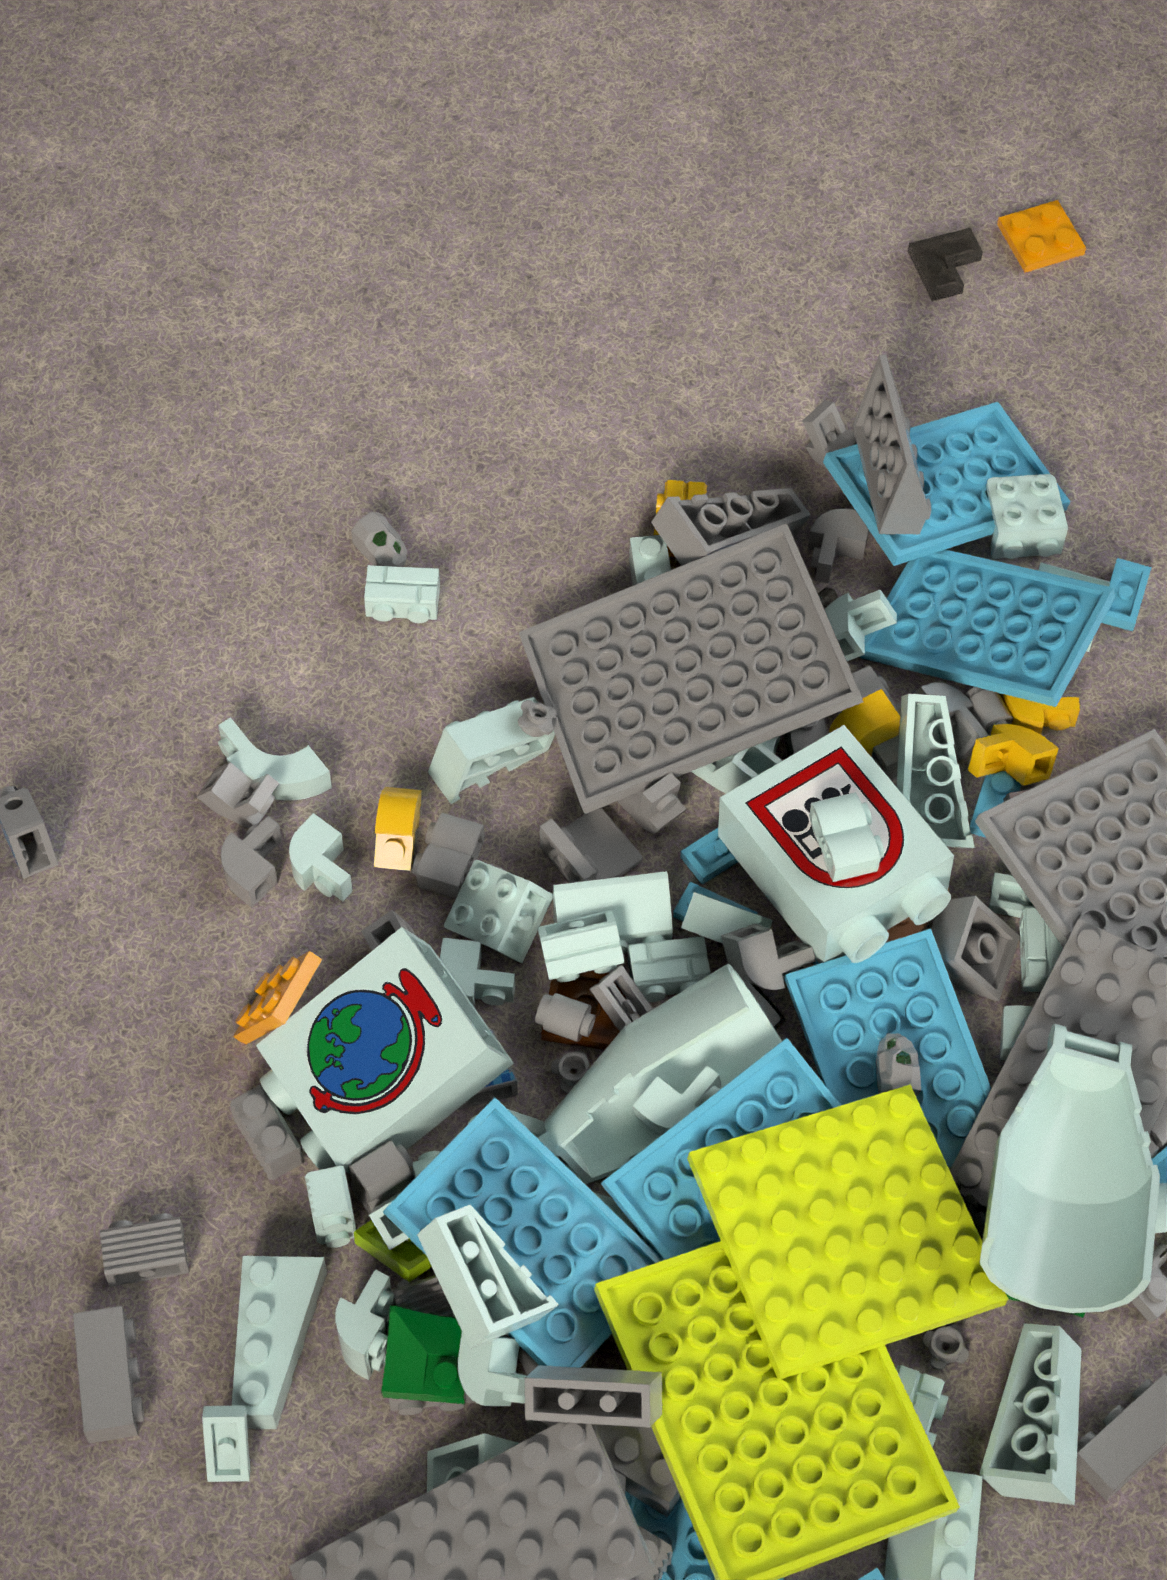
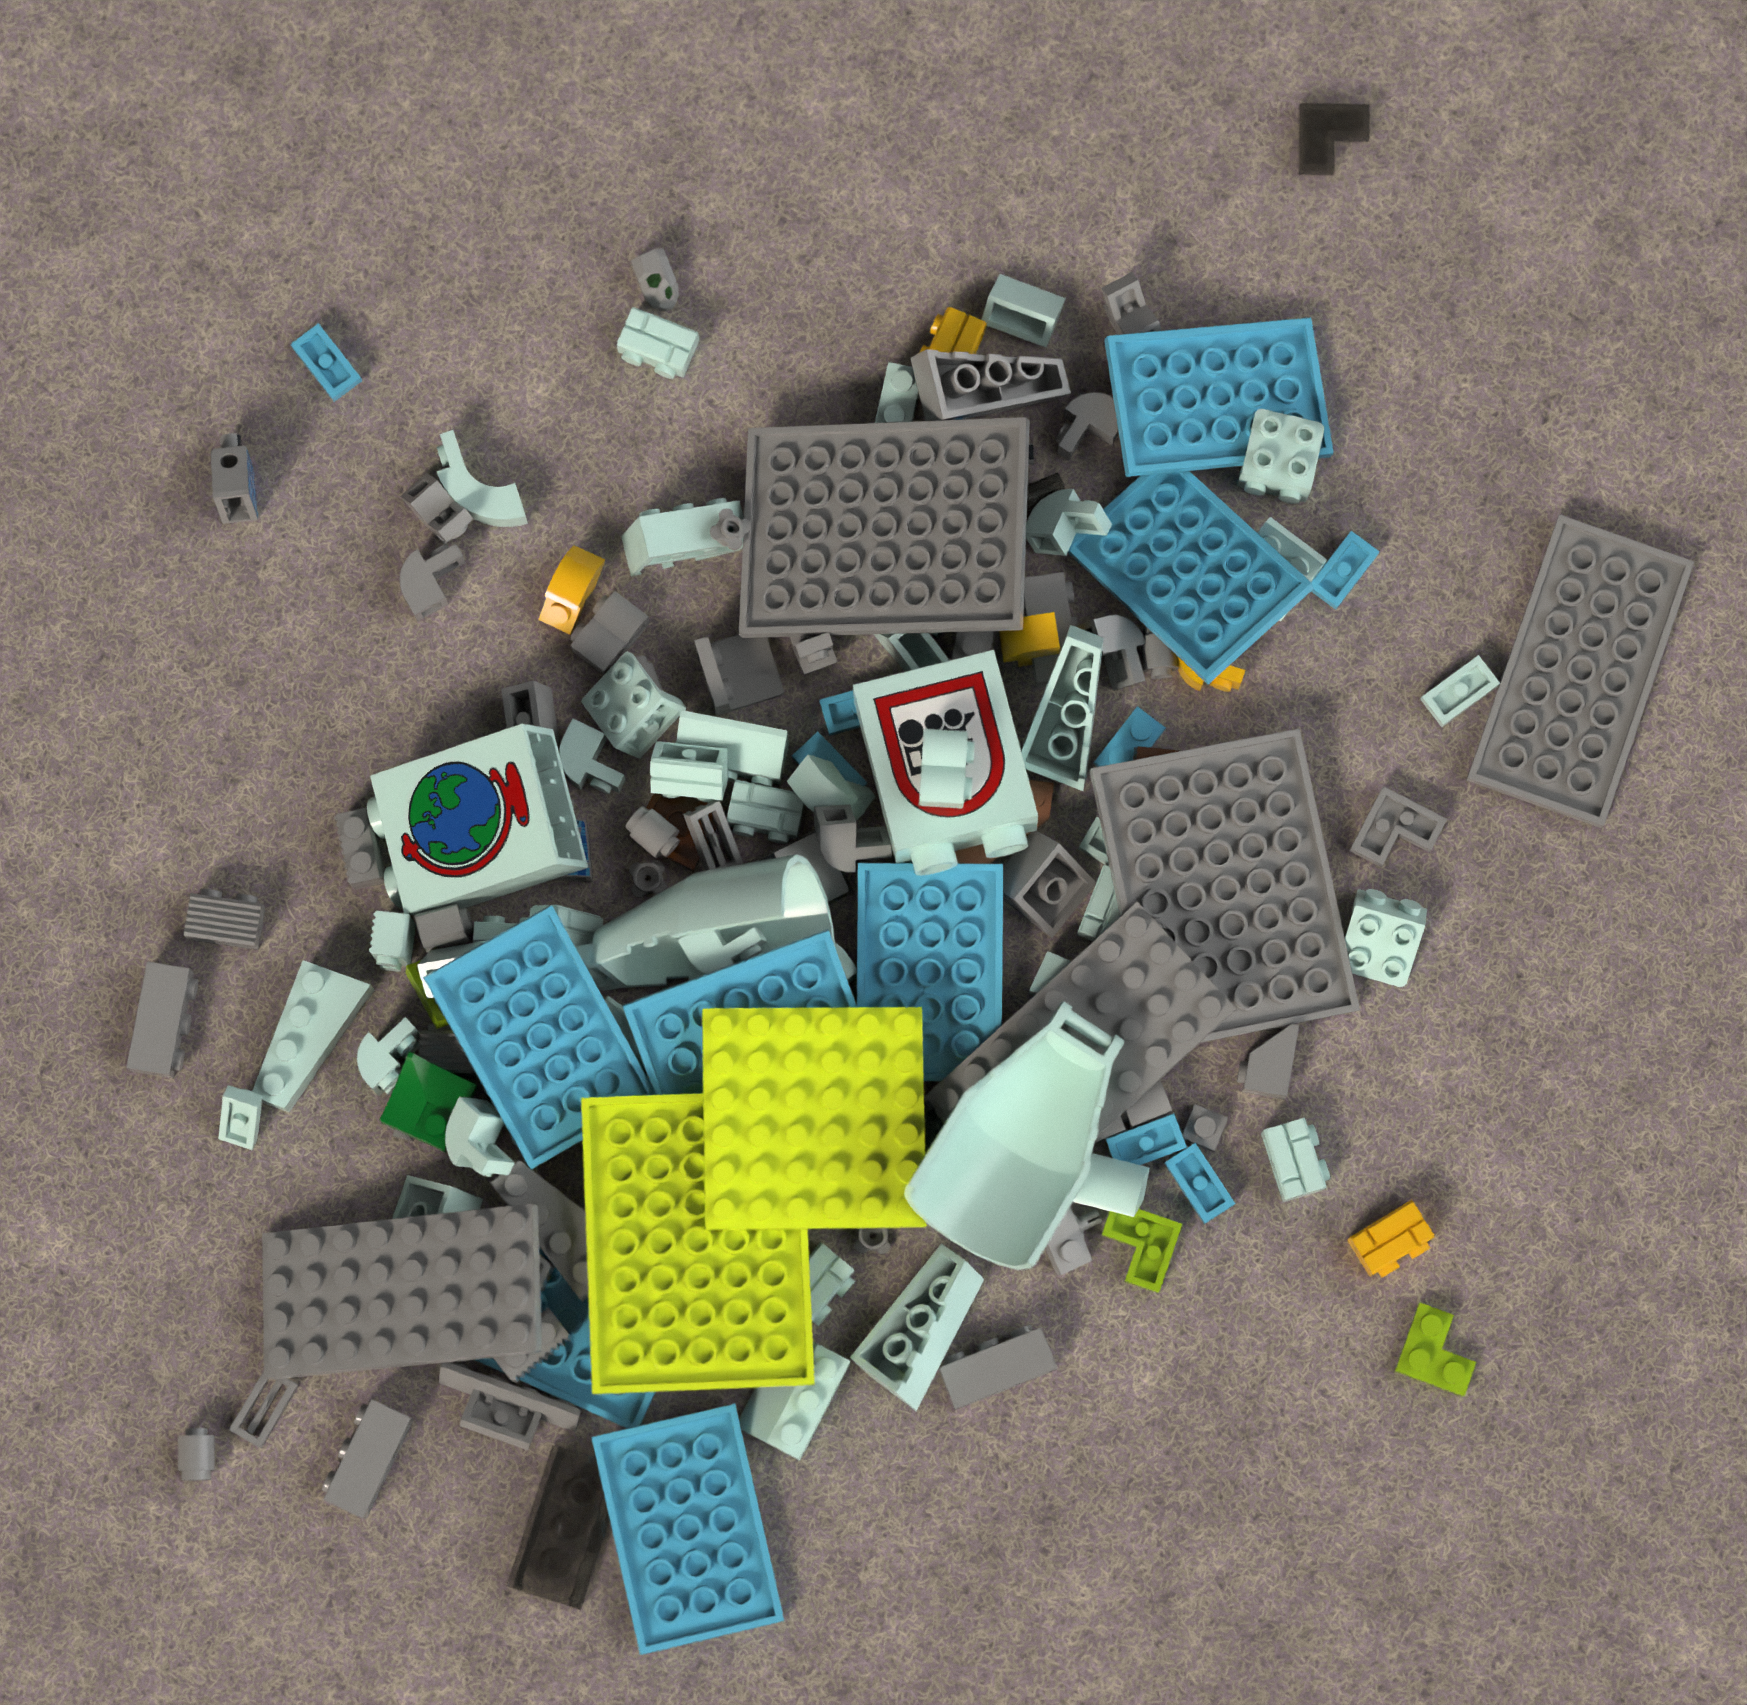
camera: 20 degrees right, 20 degrees up
light orange plate [233,951,322,1045] -> none
light aqua brick [289,813,353,901] -> none
light aqua wedge [417,1205,559,1349] -> none
light grey brick [525,1366,662,1427] -> none
light grey slope [853,355,931,534] -> none
light grey rock [876,1033,921,1096] -> none
yellow brick [968,724,1059,786] -> none
light orange plate [997,200,1086,273] -> none
none -> medium azure plate [290,323,362,402]
none -> light aqua brick [981,274,1066,347]

